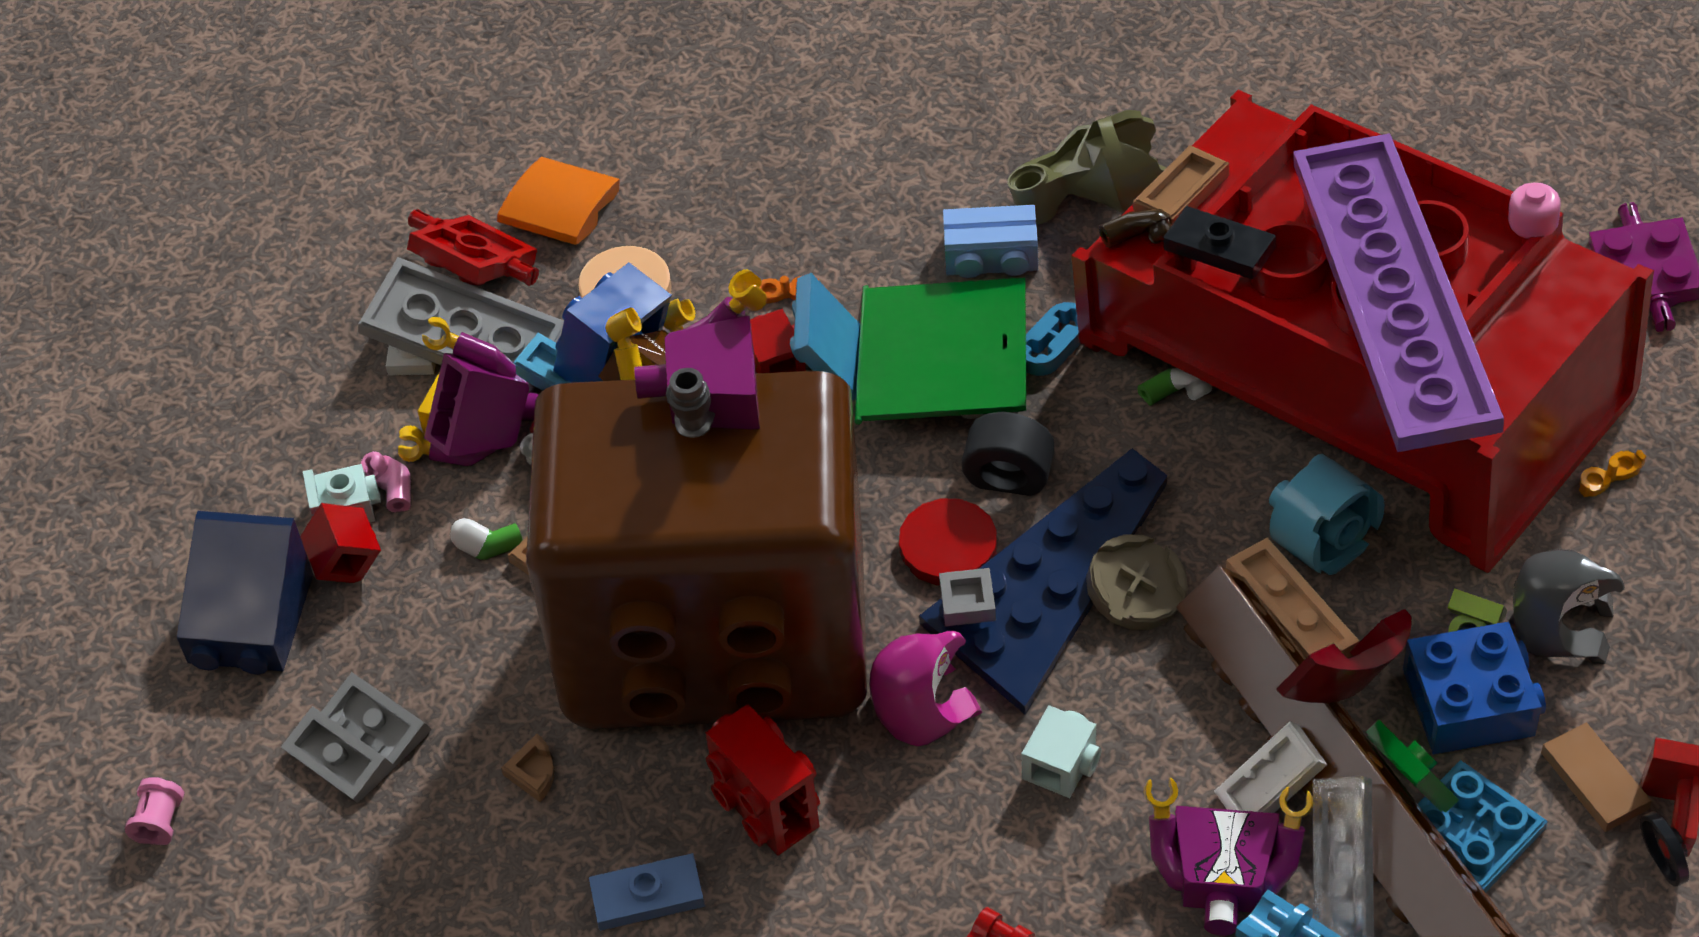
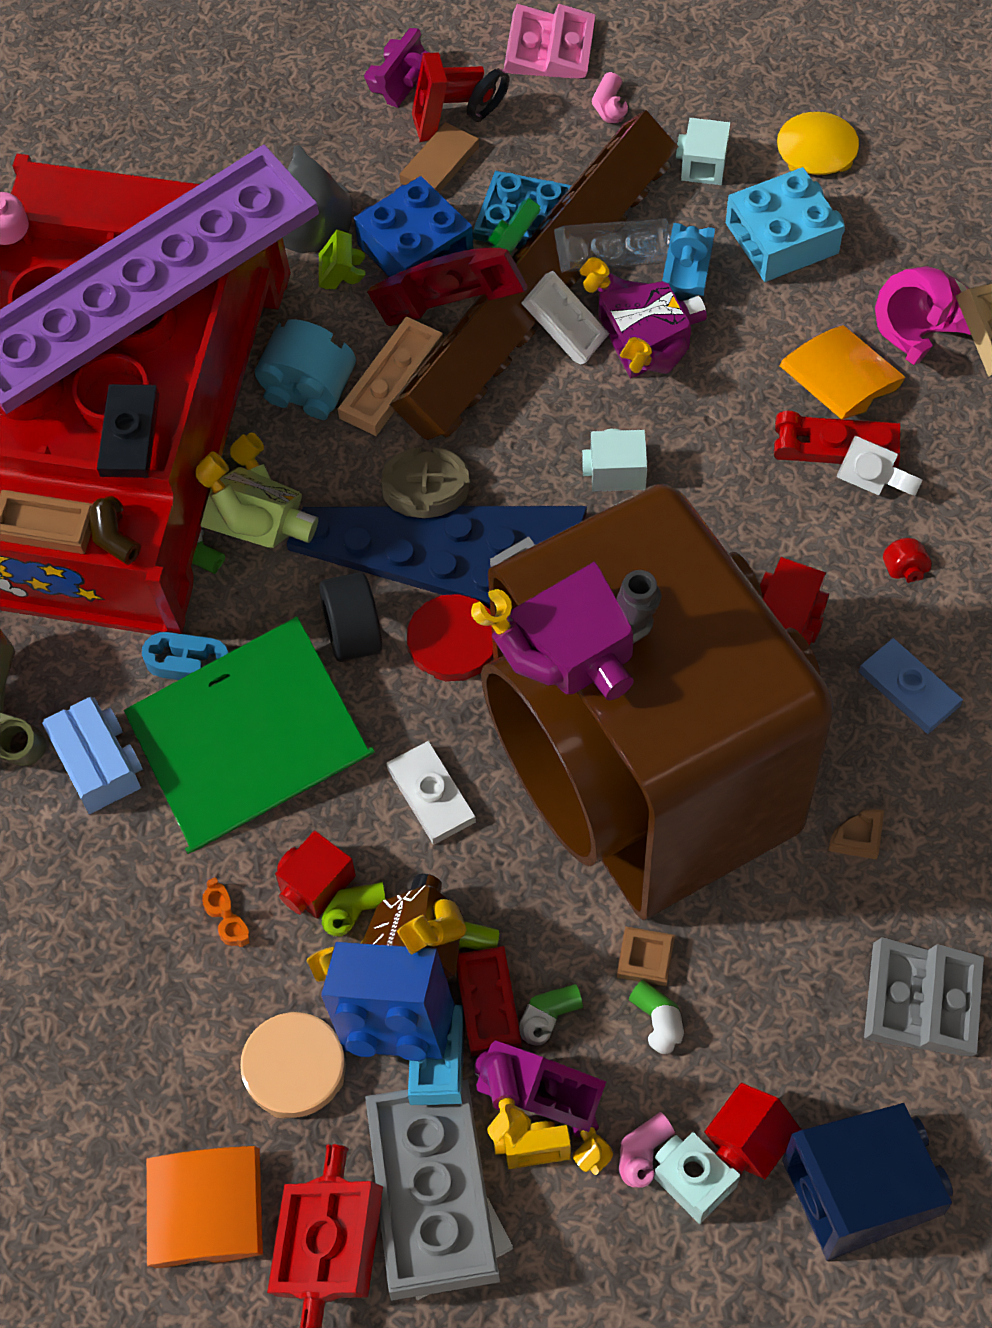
camera: 120 degrees left, 10 degrees up
dark azure tile [790,273,860,400] -> none
none -> yellowish green torso [196,432,318,548]

